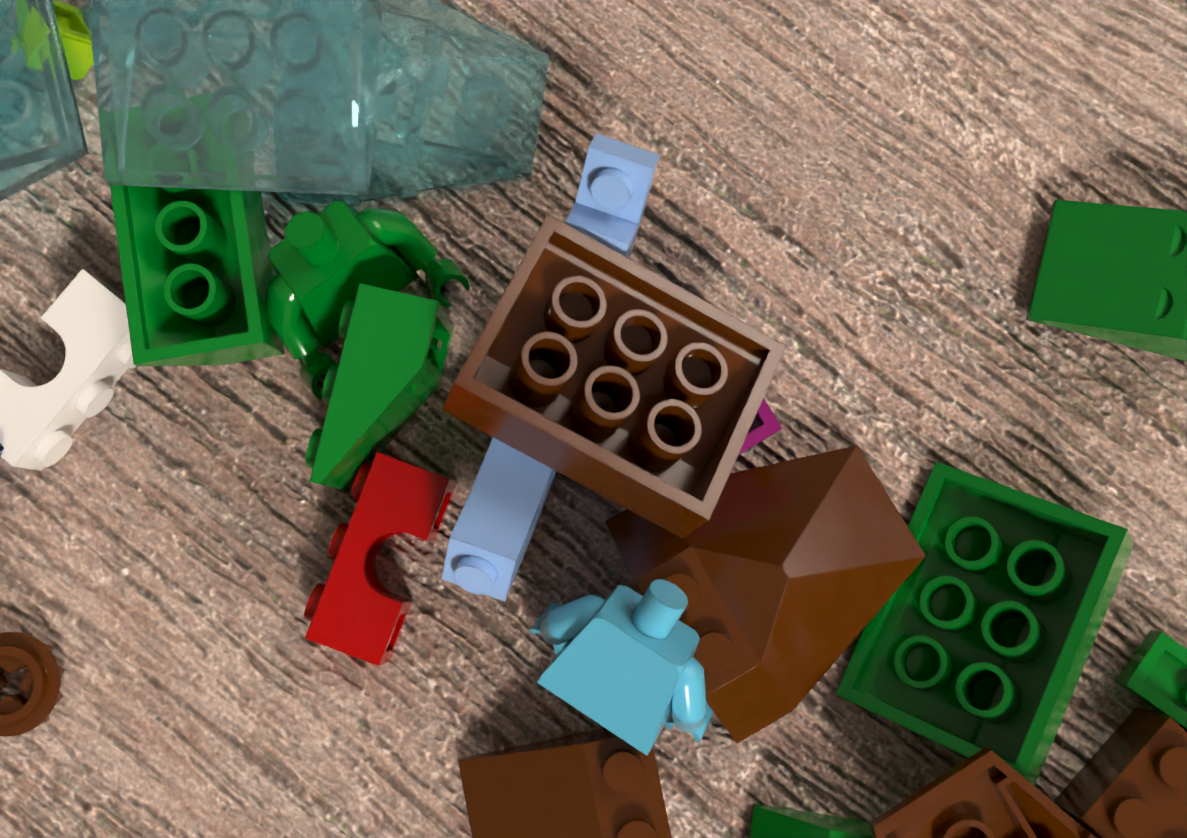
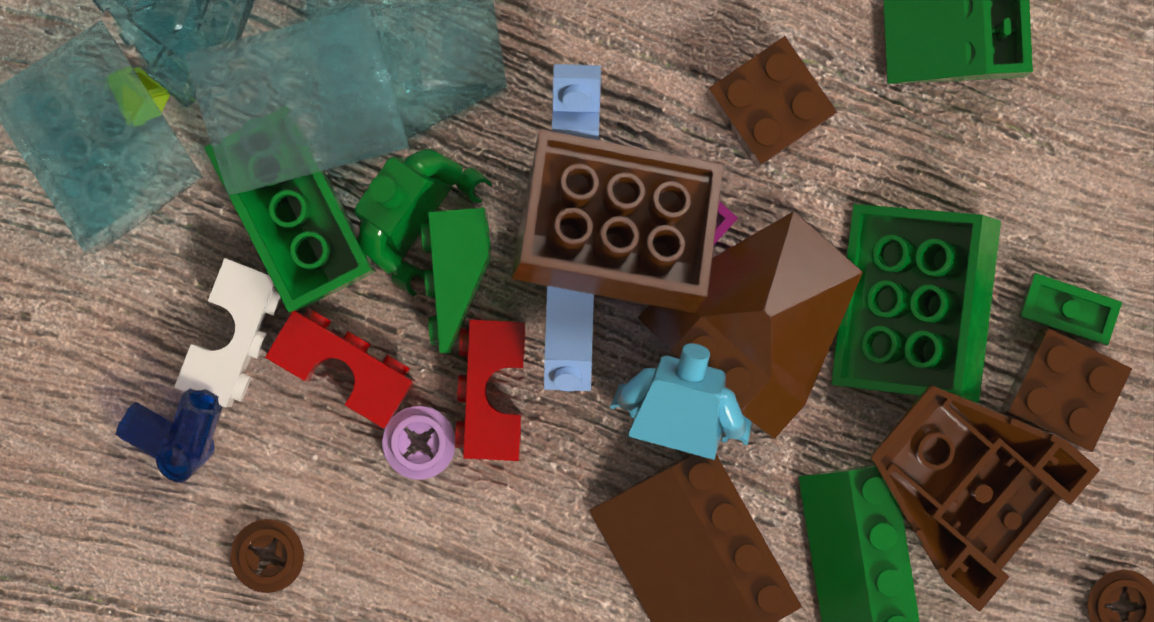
camera: 25 degrees left, 5 degrees up
none -> red arch [265,307,415,429]
none -> lavender gear [382,406,455,480]
none -> reddish brown brick [706,36,837,168]

